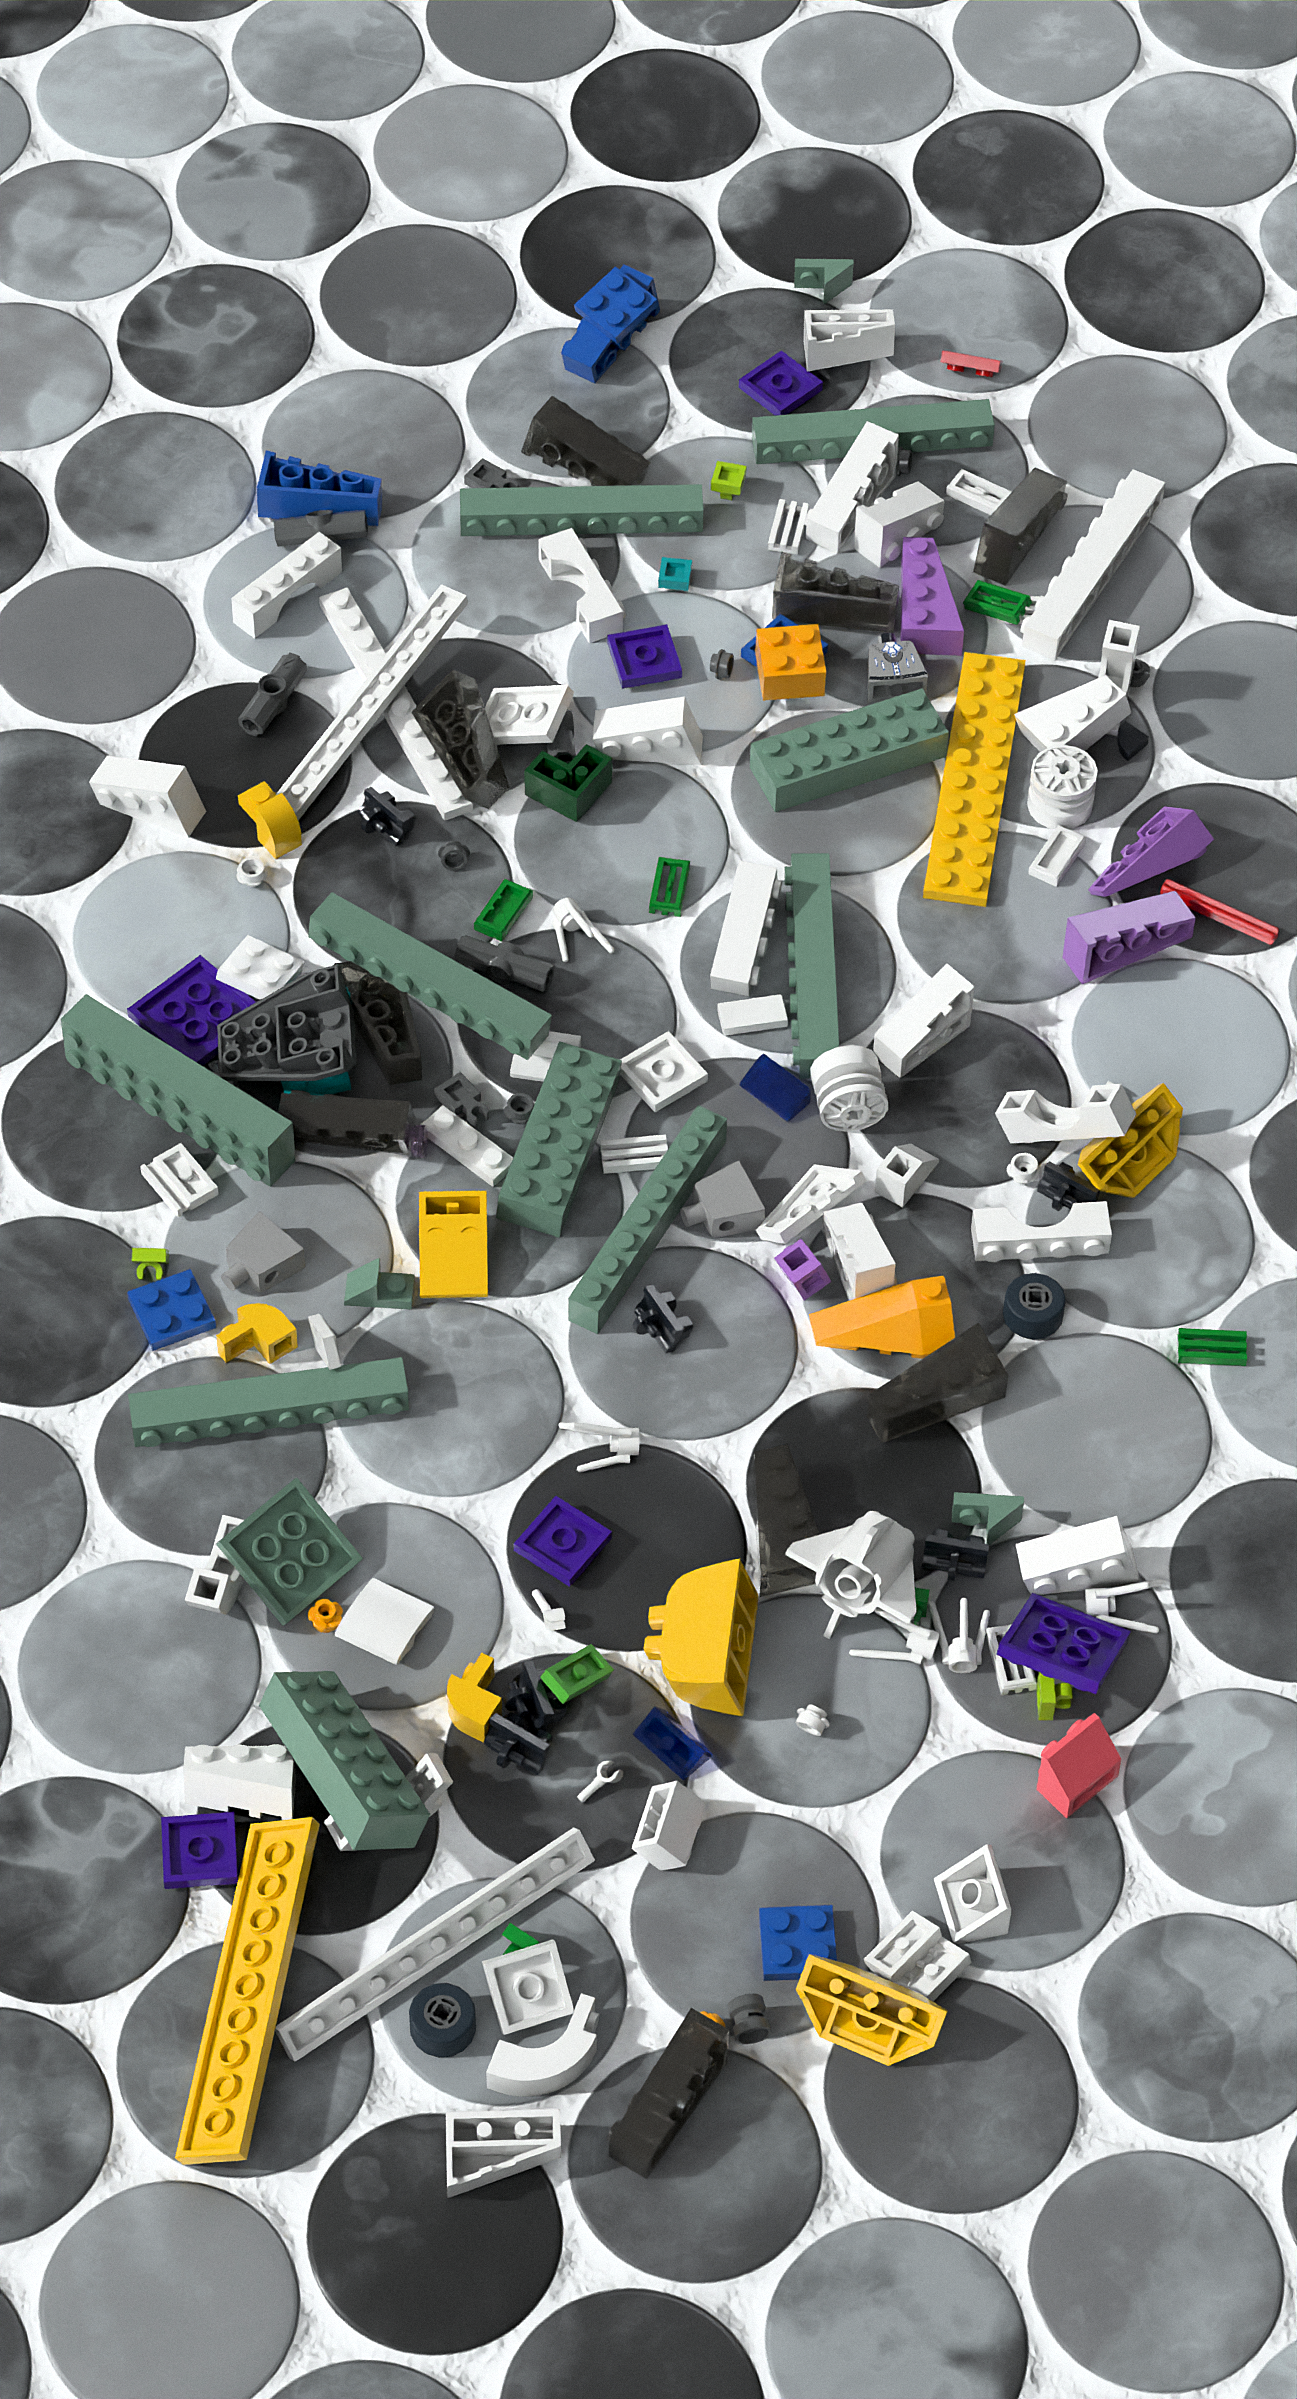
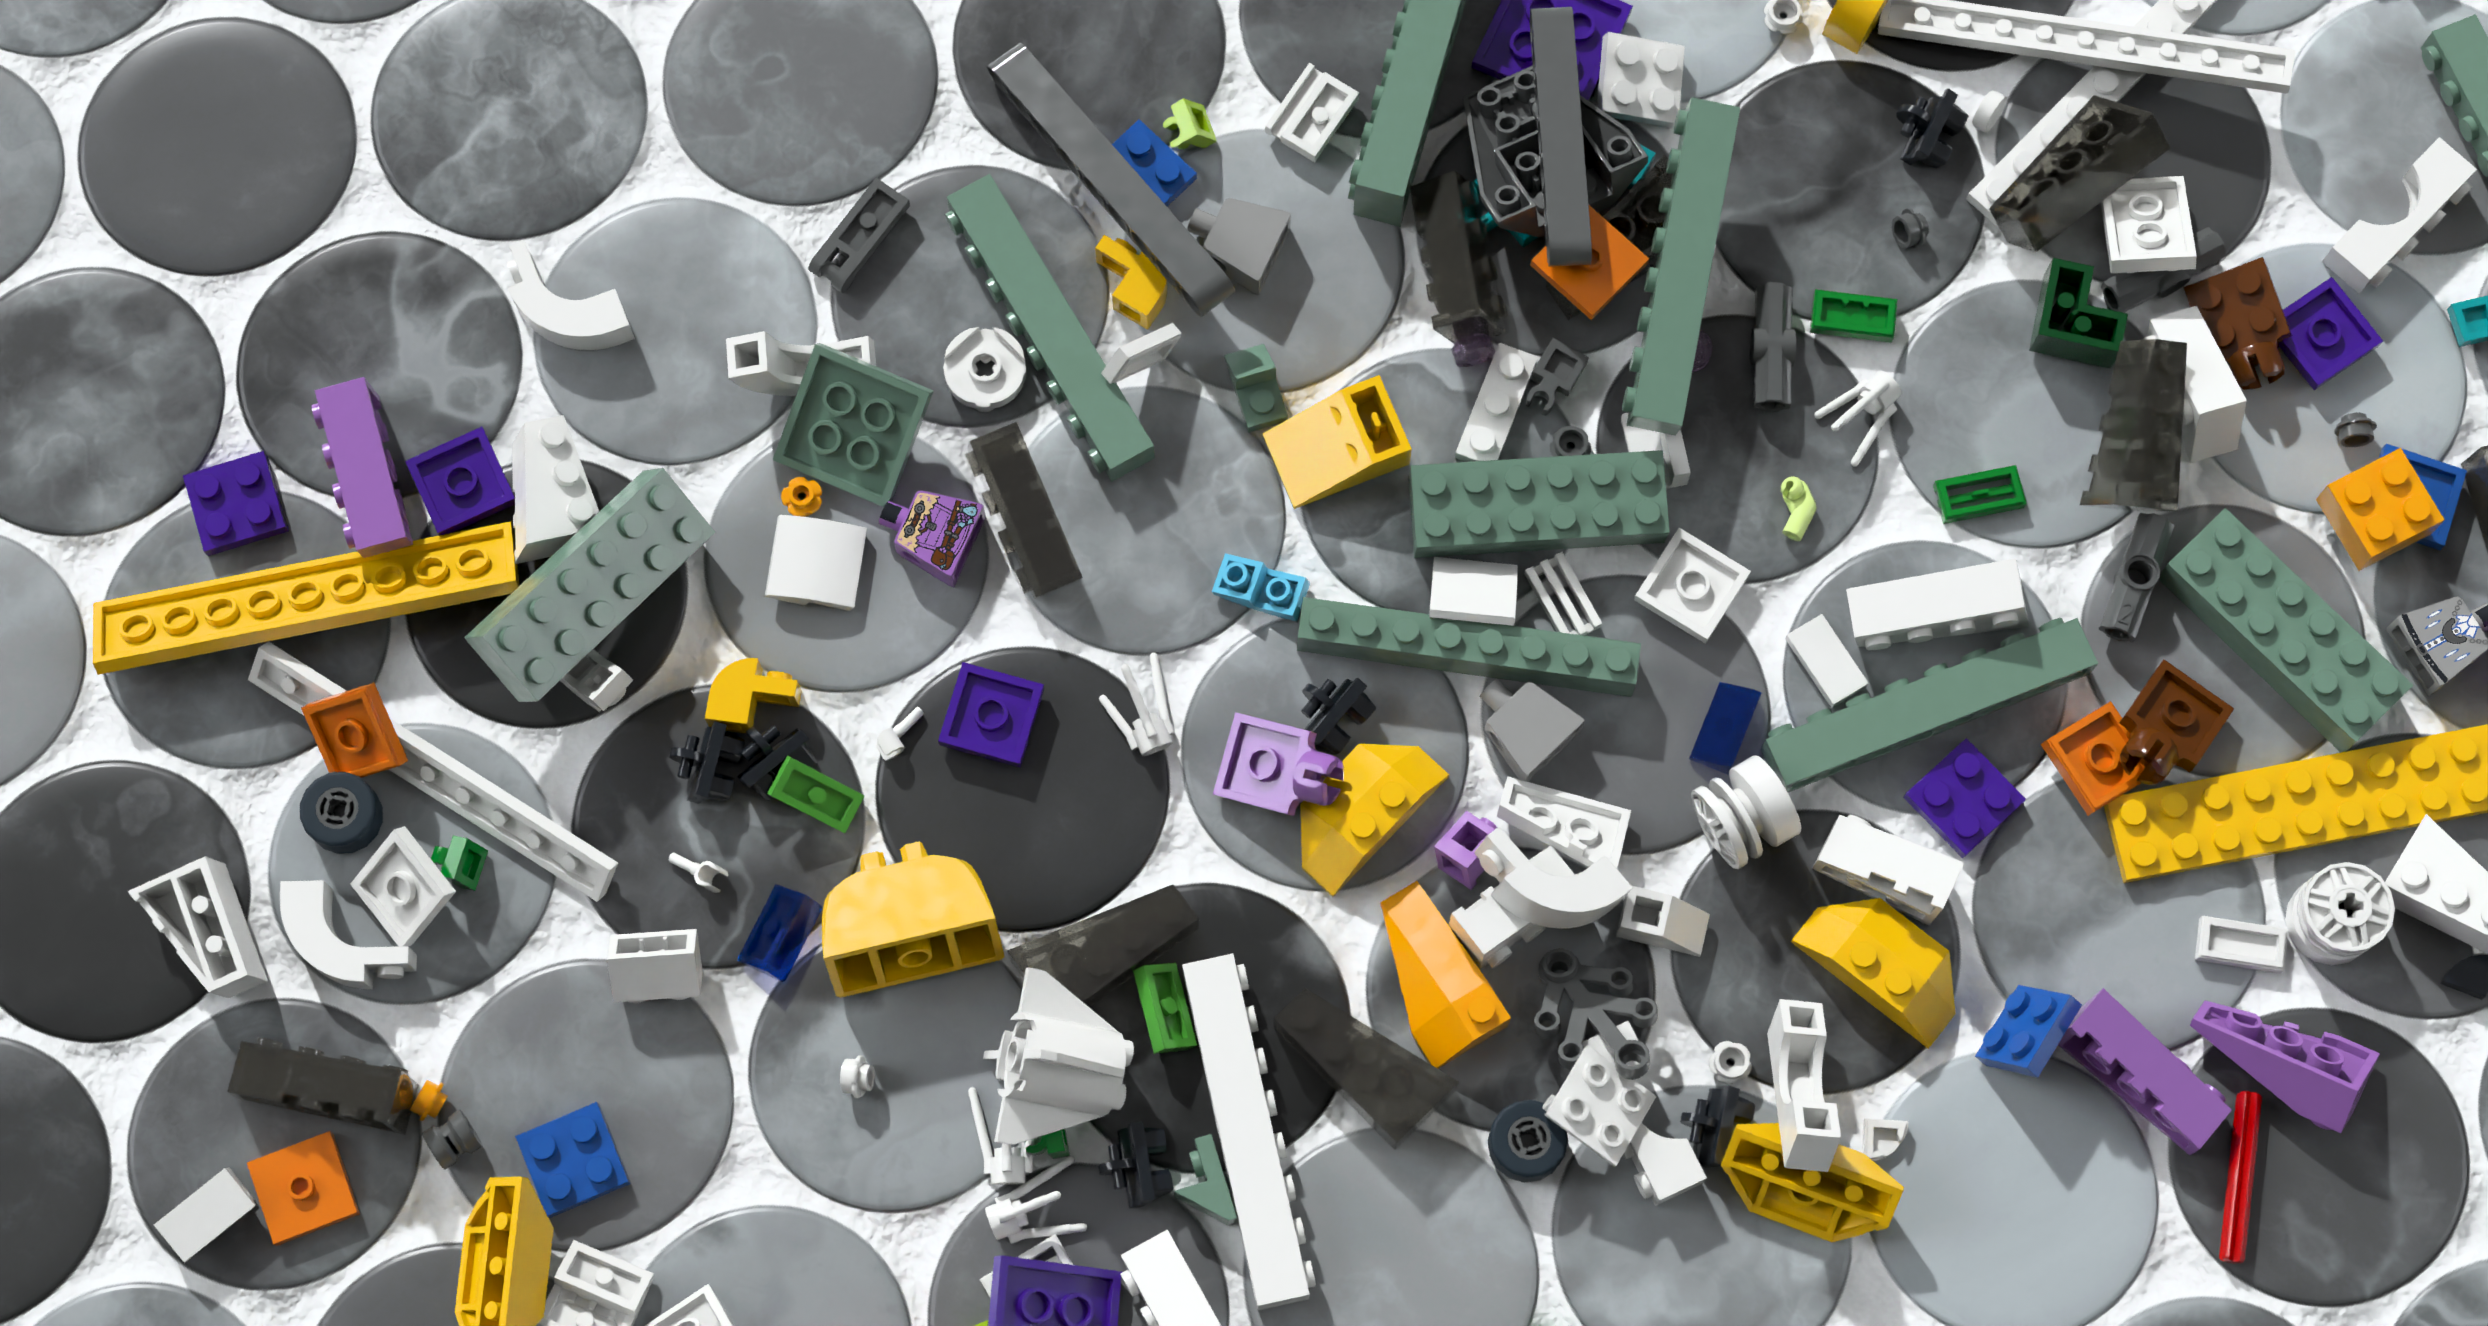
camera: 70 degrees right, 20 degrees up
none -> white hinge [154,1167,256,1263]
none -> dark purple plate [183,451,289,556]
none -> orange plate [247,1131,360,1246]
none -> orange plate [301,683,408,778]
none -> medium lavender wedge [312,377,413,558]
none -> white arch [507,240,635,350]
none -> dark grey plate [808,178,910,293]
none -> torso [879,490,986,588]
none -> white plate [943,327,1027,413]
none -> clear smoke wedge [964,422,1083,599]
none -> dark grey beam [987,42,1235,317]
none -> bright green plate [1133,963,1197,1054]
none -> white brick [1182,954,1316,1311]
none -> medium azure slope [1212,553,1310,622]
none -> plate [1213,712,1344,816]
none -> yellow wedge [1300,744,1449,897]
none -> white slope [1429,557,1518,626]
none -> white arch [1474,827,1633,928]
none -> dark grey beam [1530,7,1592,267]
none -> orange plate [1530,205,1649,320]
none -> dark grey plant [1534,948,1658,1080]
none -> white hinge [1543,1045,1656,1167]
none -> yellowish green arm [1781,476,1817,541]
none -> yellow wedge [1791,898,1956,1049]
none -> dark purple plate [1903,738,2026,859]
none -> white tile [1972,90,2007,133]
none -> blue plate [1975,985,2082,1078]
none -> orange plate [2041,701,2145,816]
none -> clear smoke wedge [2080,339,2187,512]
none -> dark grey piece [2099,513,2175,642]
none -> reddish brown plate [2119,660,2234,785]
none -> reddish brown plate [2183,257,2292,390]

